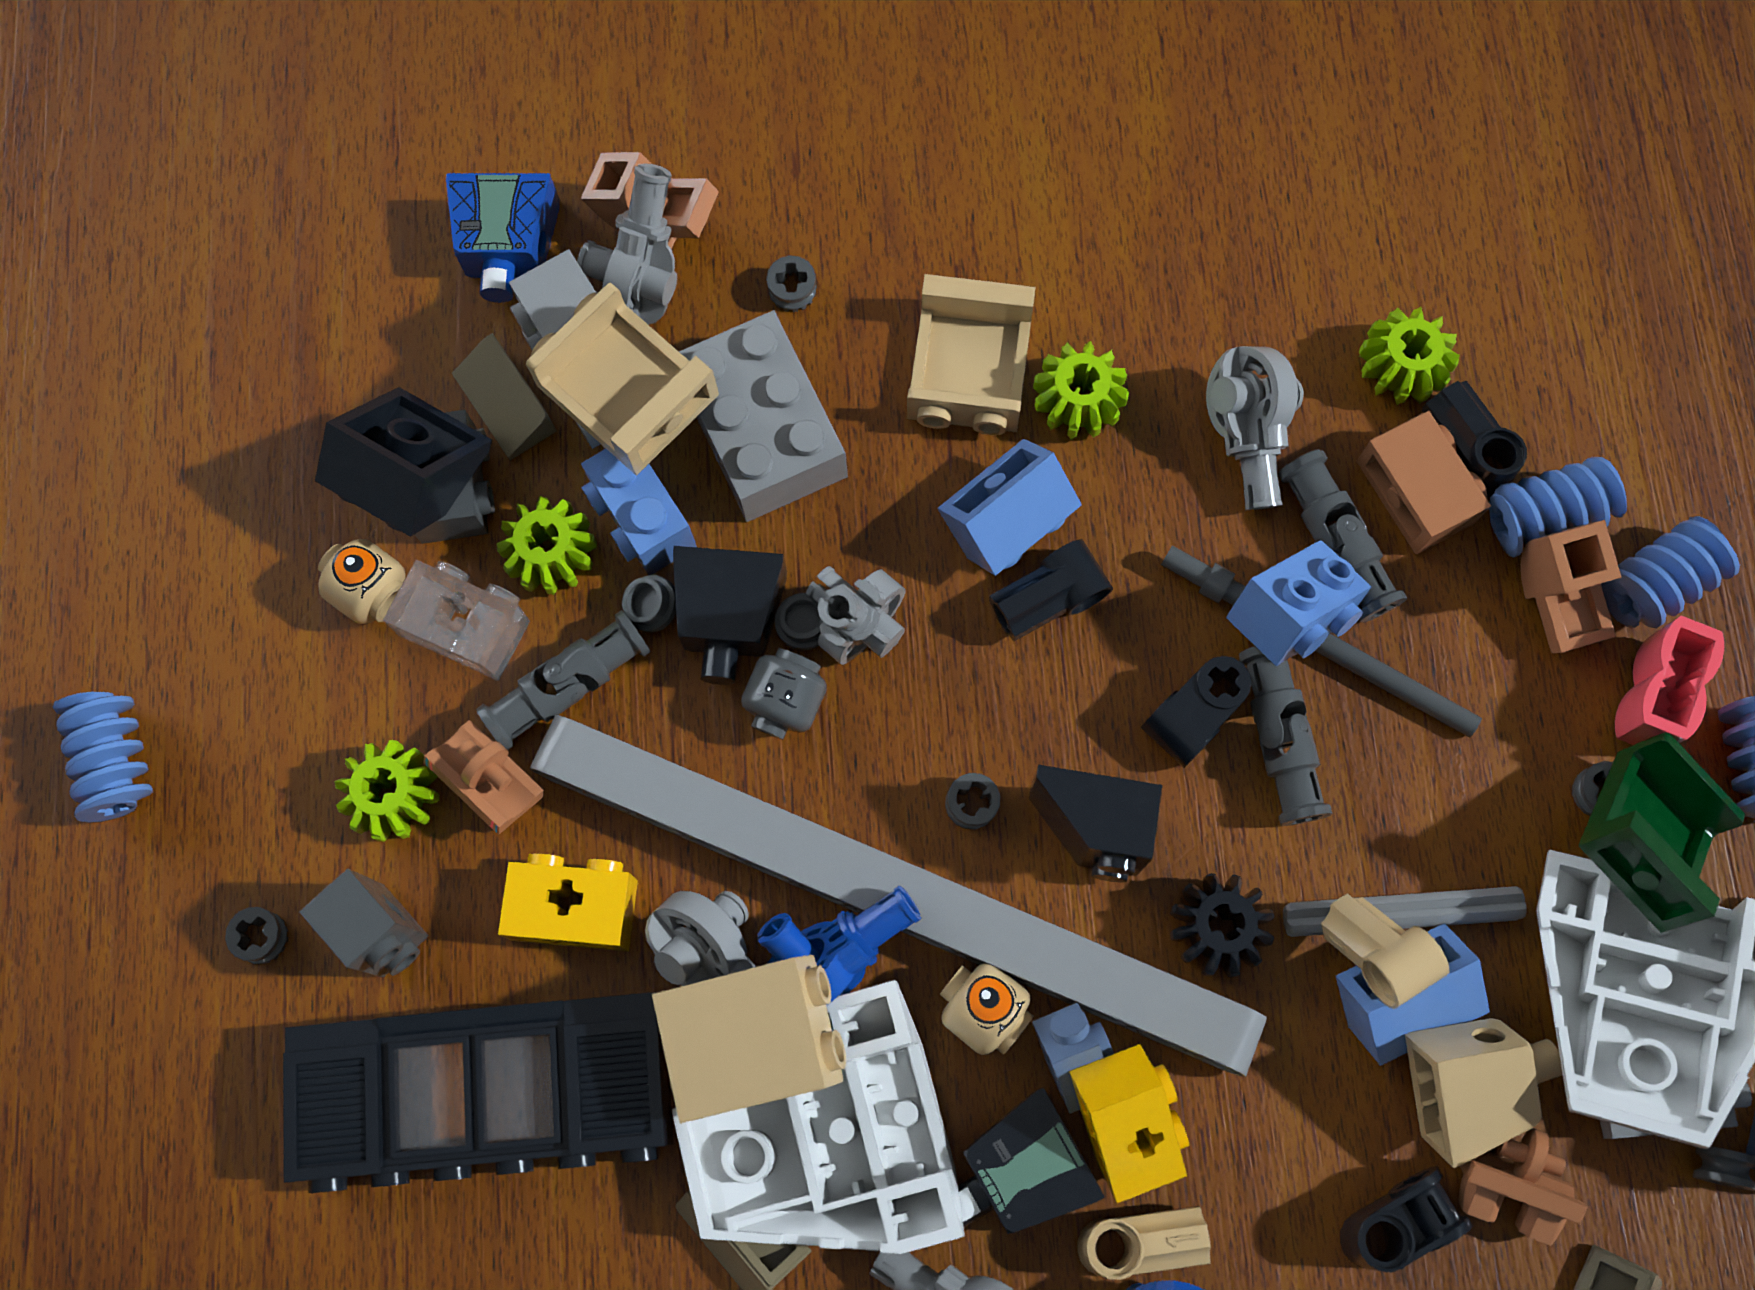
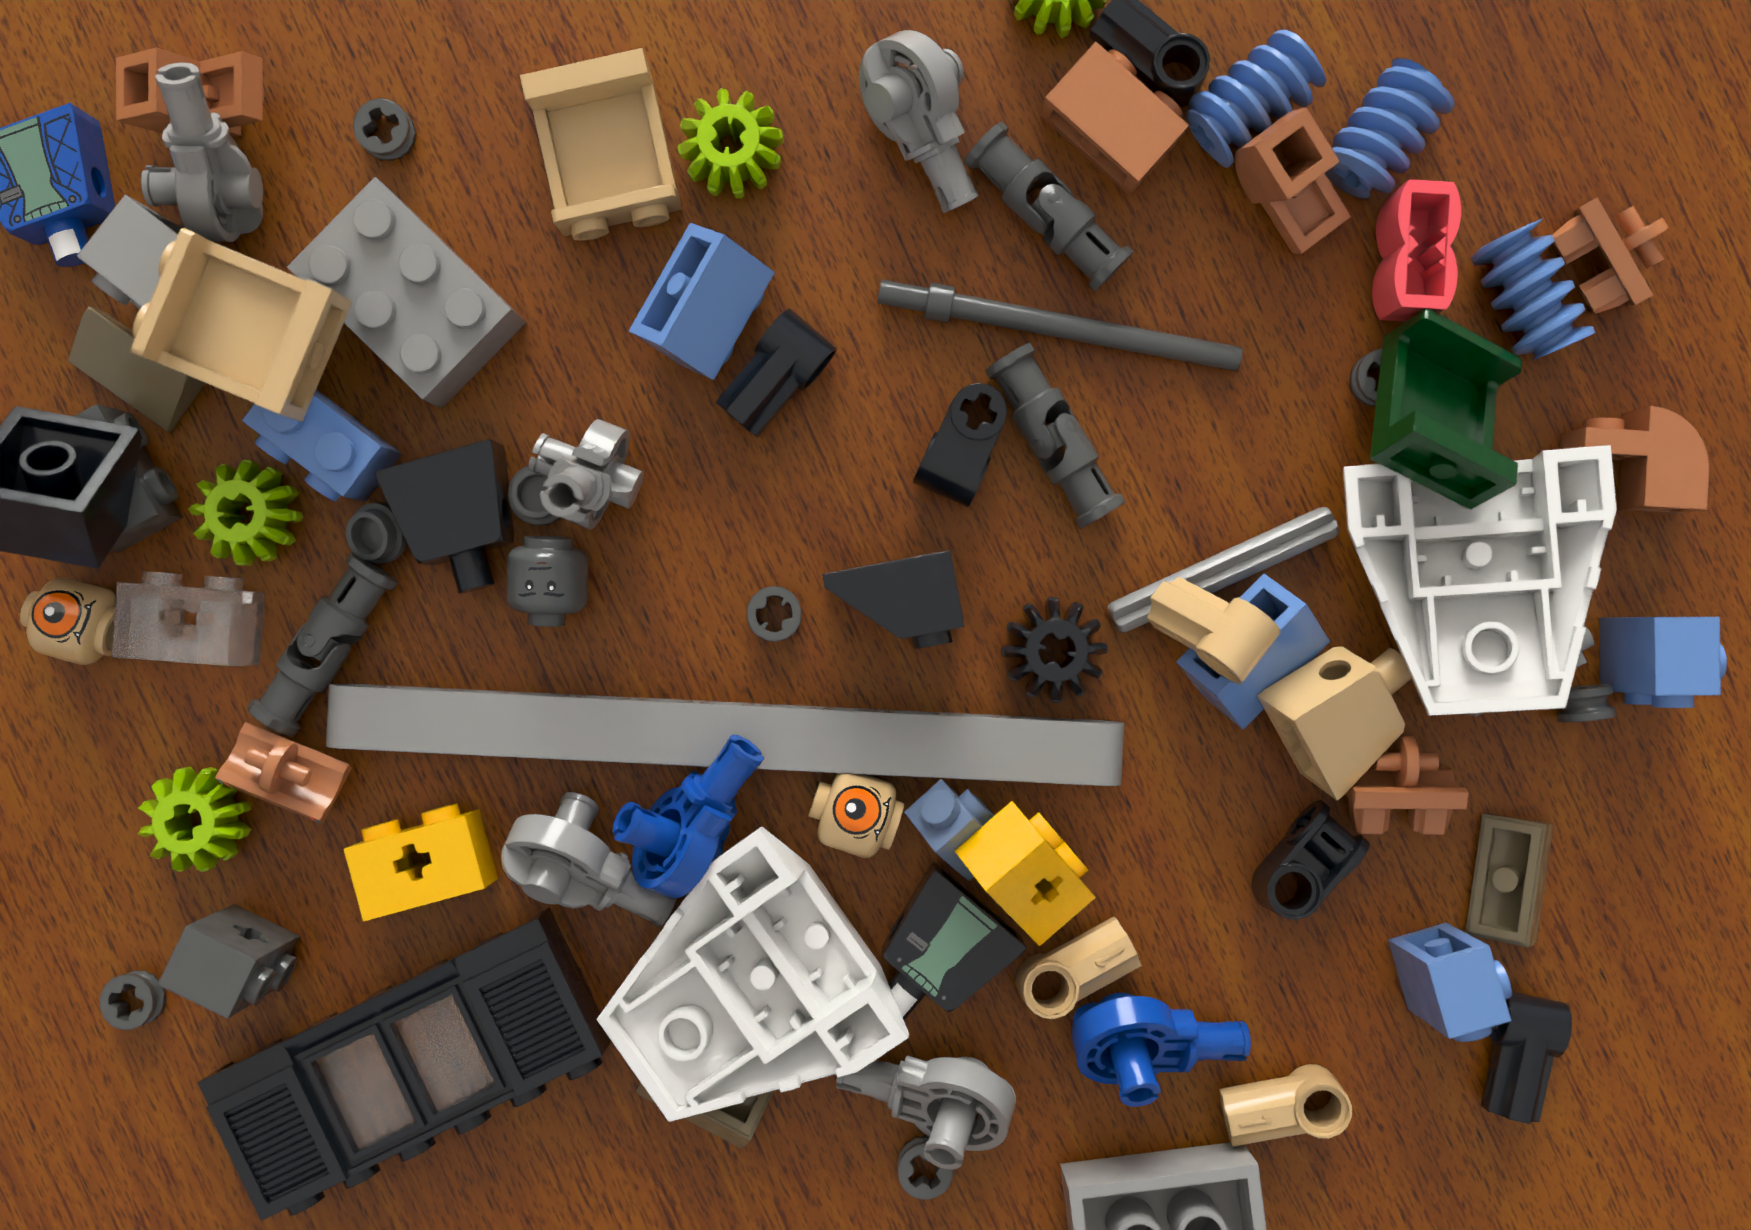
camera: 25 degrees left, 15 degrees up
tan panel [652,955,846,1123] -> none
medium blue brick [1226,540,1371,666] -> none

